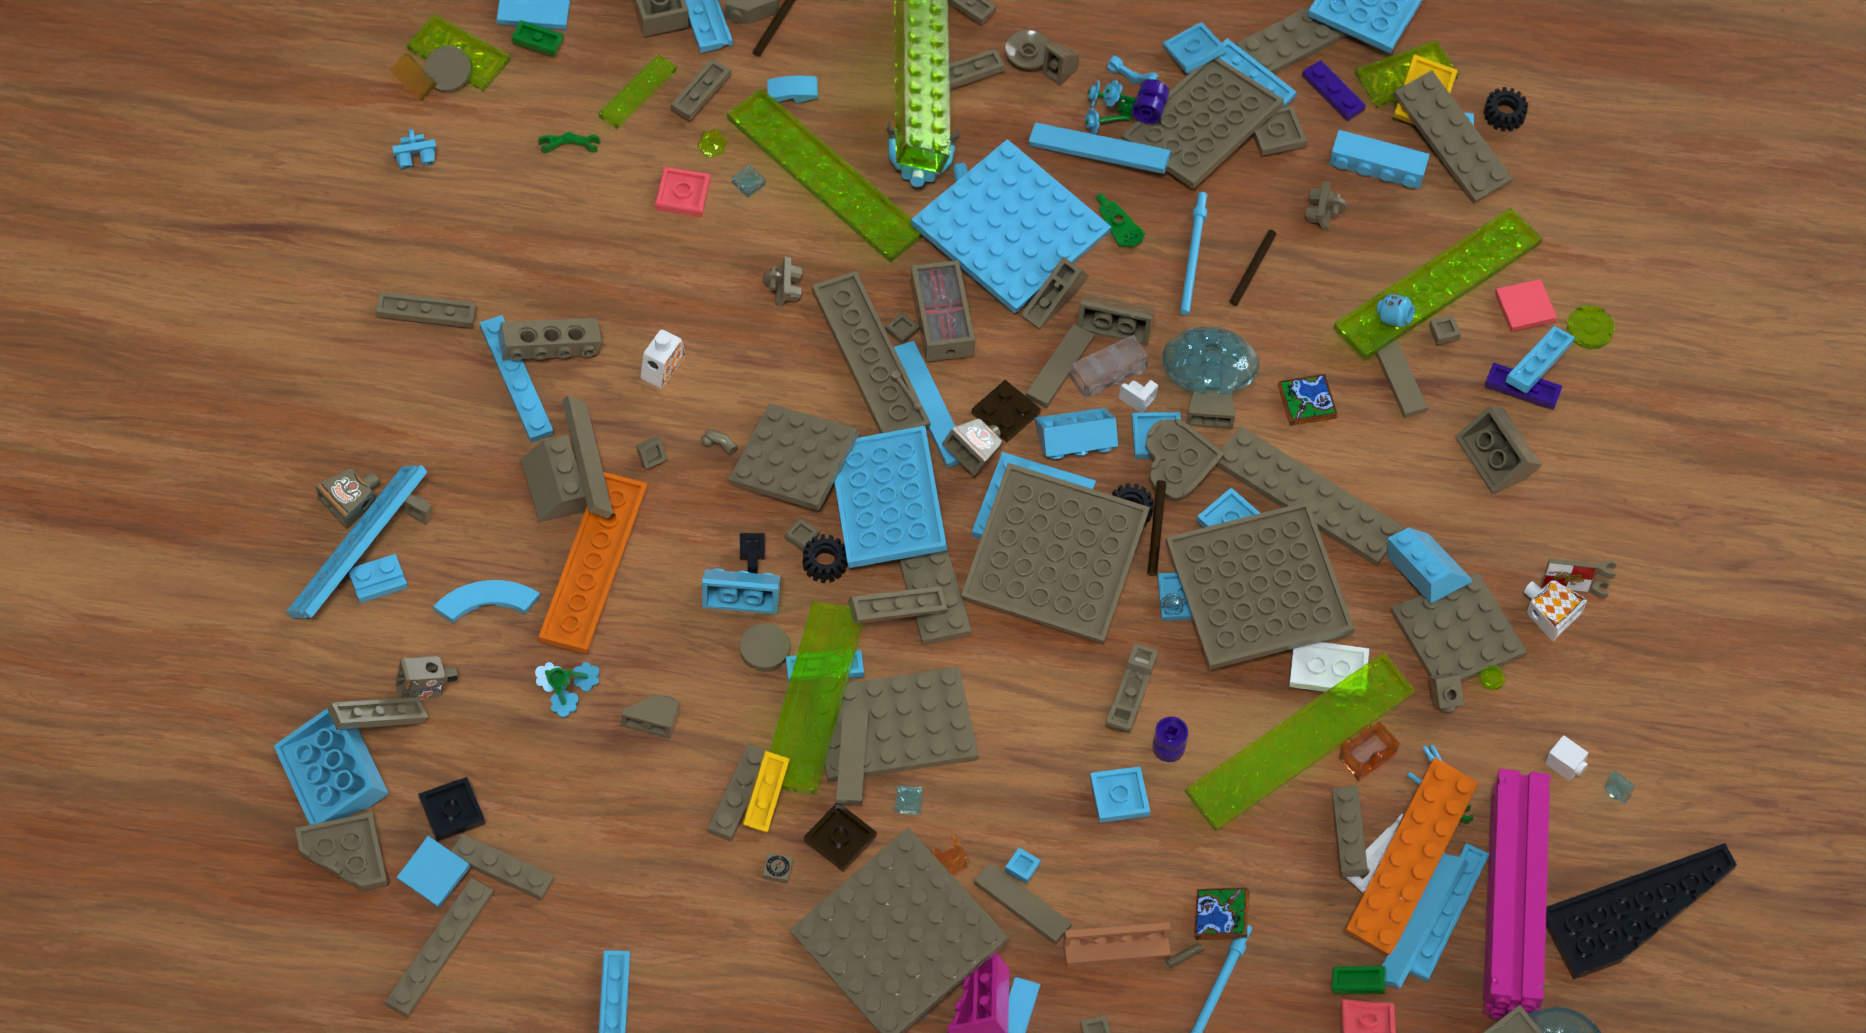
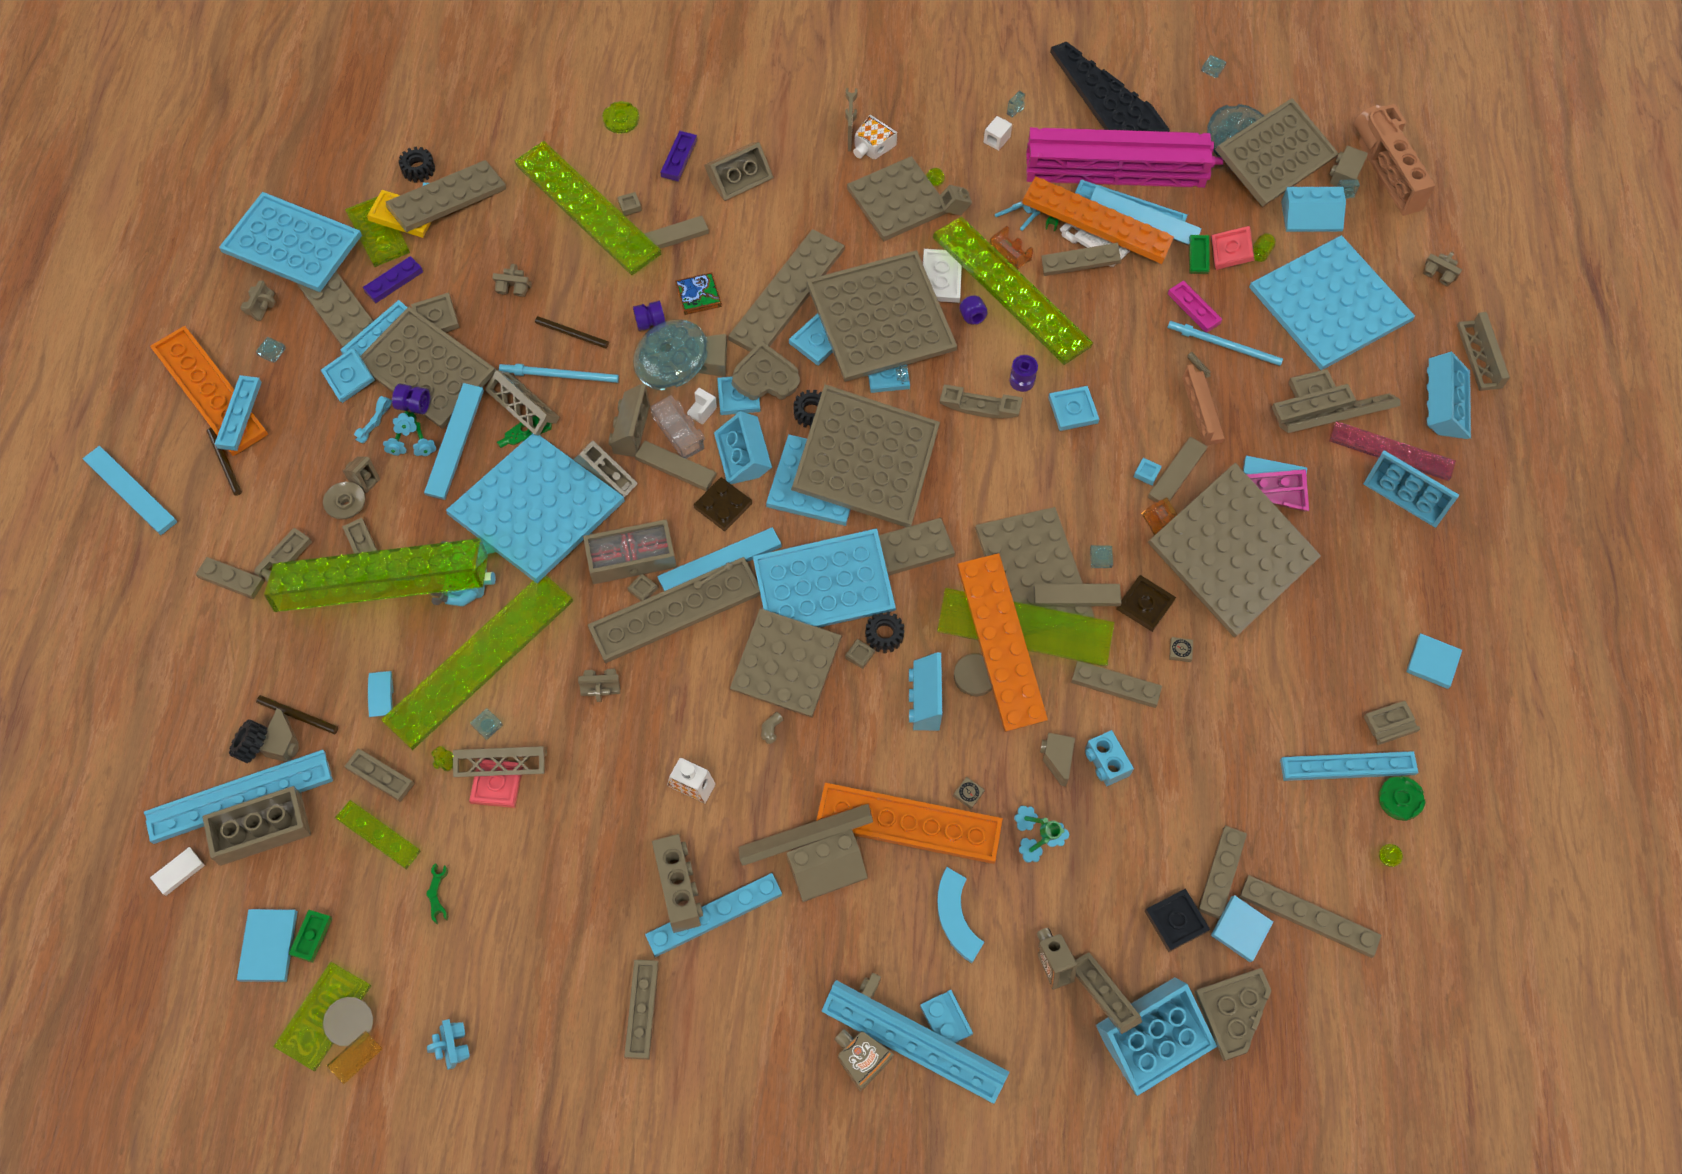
camera: 90 degrees left, 5 degrees up
dark tan tile [636,436,667,470] -> none
black plate [740,533,765,574] -> none
yellow plate [741,751,790,833] -> none
dark tan plate [848,586,947,624] -> none
dark tan torso [942,419,1002,476] -> none
dark brown bar [1147,480,1166,576] -> none
tile [1194,887,1250,940] -> none
medium azure brick [1329,130,1430,189] -> none
medium azure head [1377,293,1415,328] -> none
medium azure slope [1388,528,1472,604] -> none
coral tile [1495,279,1557,332] -> none
medium azure plate [1506,326,1575,393] -> none
none -> dark tan fence [453,747,547,777]
none -> dark tan fence [485,370,560,436]
none -> dark purple wheel [633,300,666,331]
none -> dark tan tile [953,777,985,809]
none -> orange plate [957,553,1048,732]
none -> dark purple head [959,295,988,325]
none -> medium azure brick [1085,730,1134,786]
none -> dark pink plate [1168,280,1222,333]

